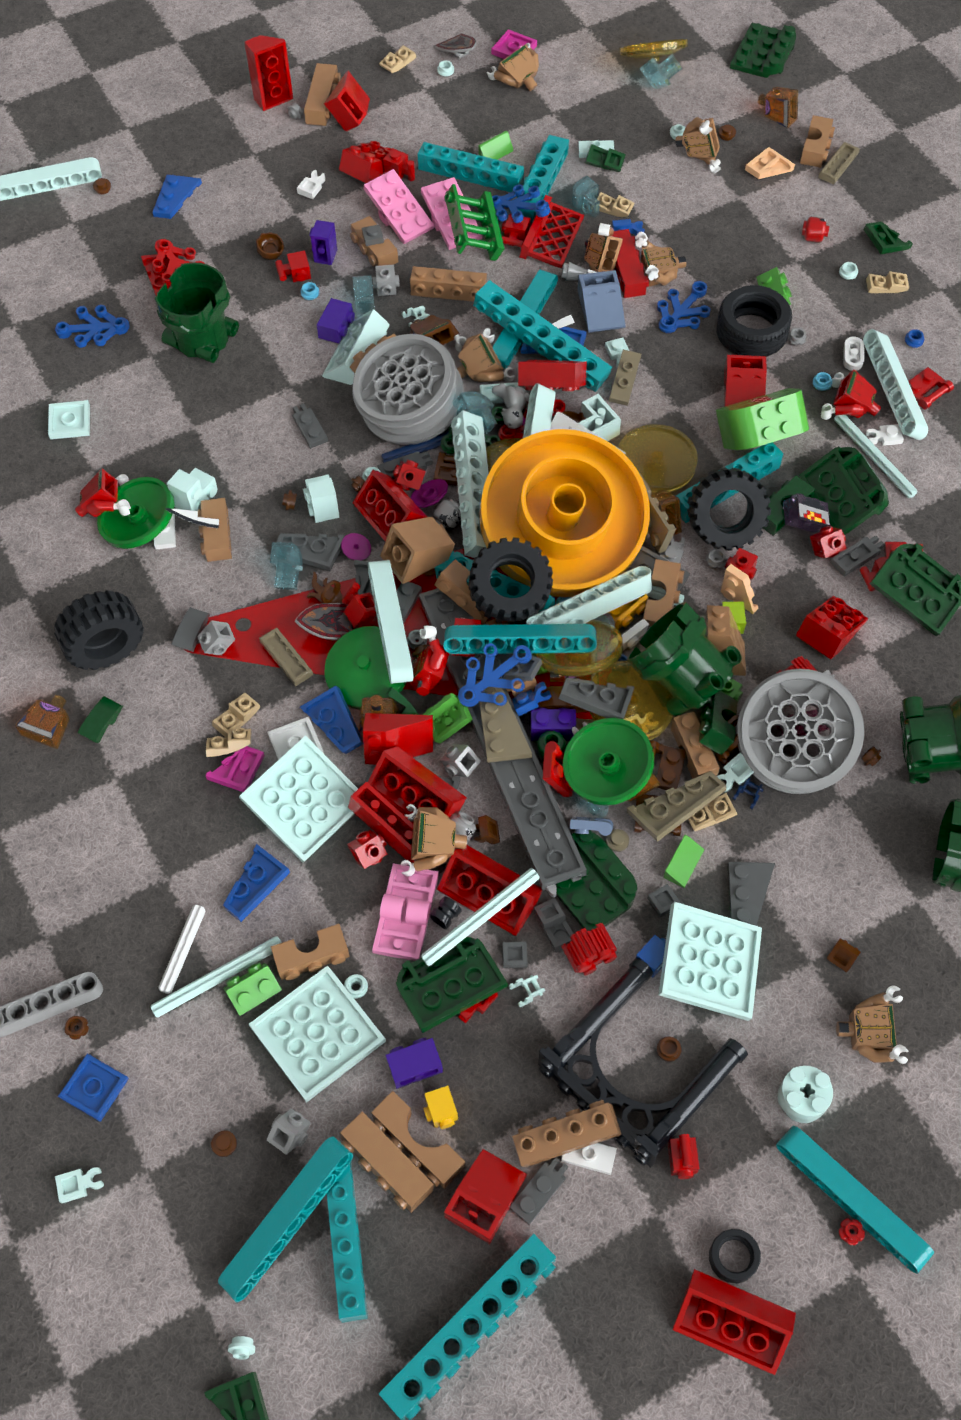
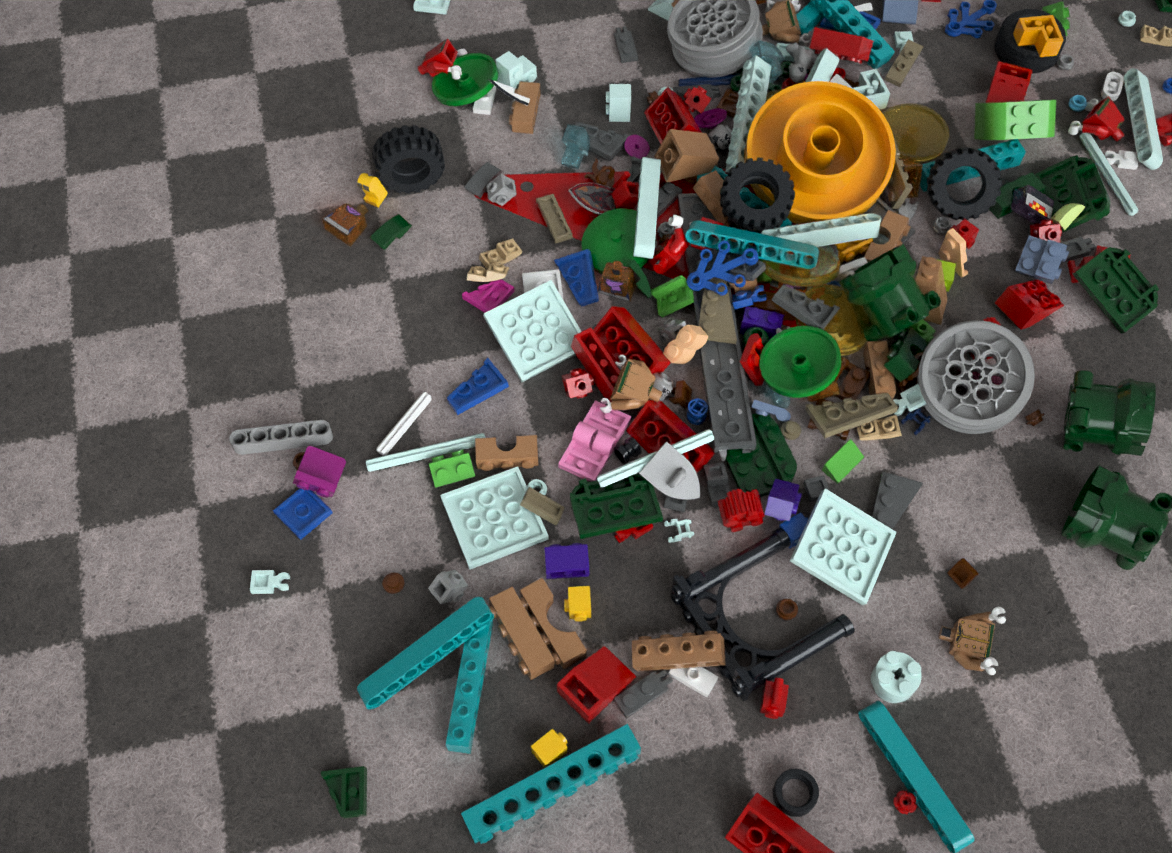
camera: 15 degrees right, 0 degrees up
light aqua plate [228,1336,255,1360] -> none
reddish brown plate [282,490,297,511] -> none
red slope [363,713,433,765] -> none
none -> magenta bracket [293,446,346,498]
none -> yellow leg [357,173,388,208]
none -> dark tan tile [520,487,565,526]
none -> yellow brick [531,729,568,768]
none -> shield [639,441,700,500]
none -> light nougat brick [663,325,708,364]
none -> blue wheel [687,398,708,425]
none -> dark purple brick [764,479,802,521]
none -> light orange brick [1013,15,1063,57]
none -> sand blue plate [1015,235,1069,284]
none -> yellowish green brick [1051,203,1085,230]

